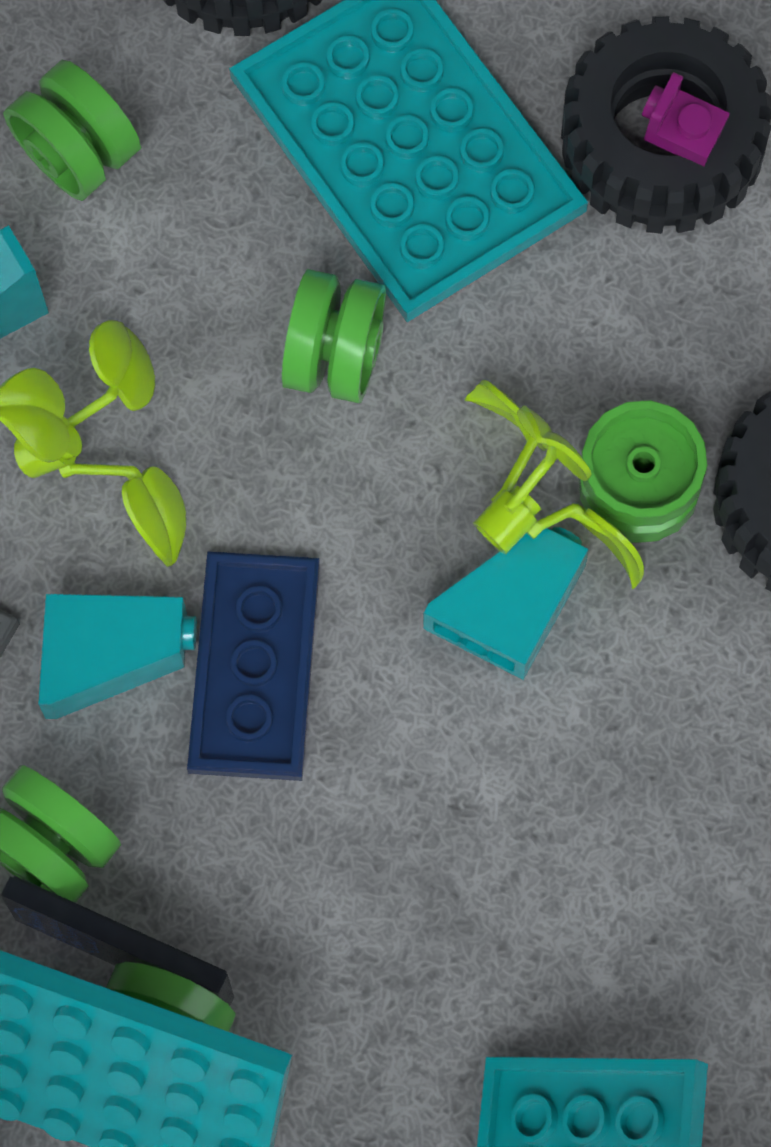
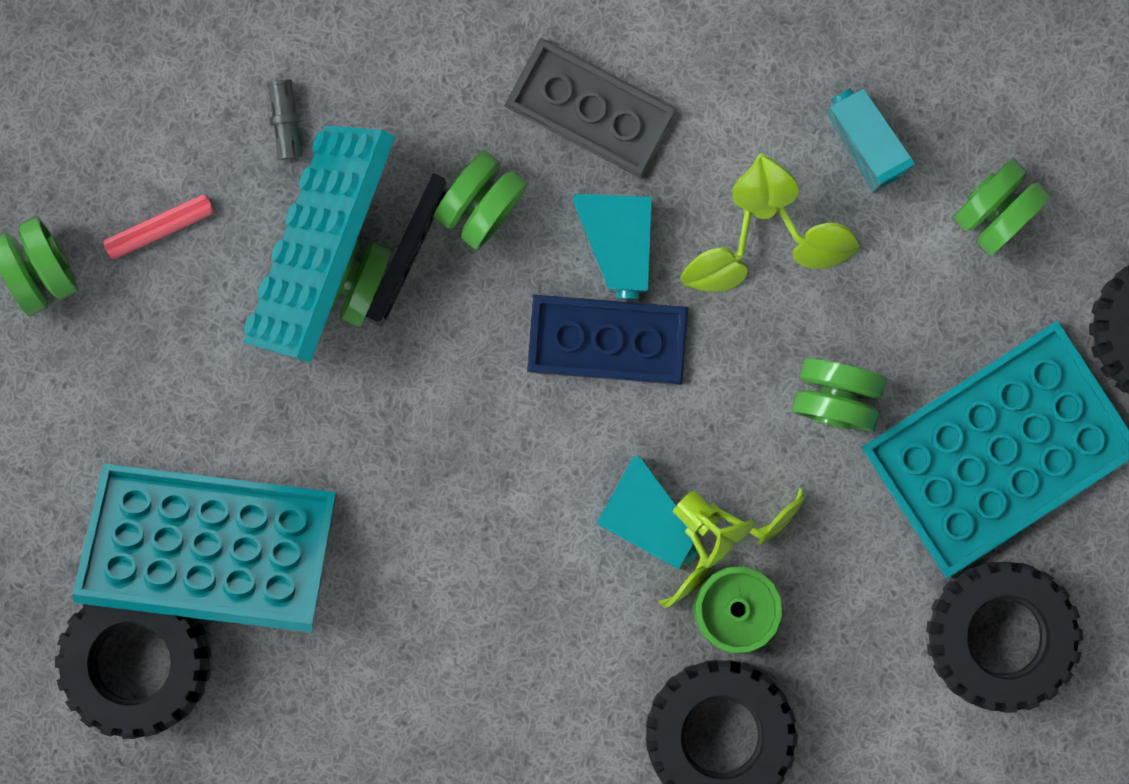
camera: 85 degrees right, 15 degrees up
magenta bracket [642,72,730,166] -> none

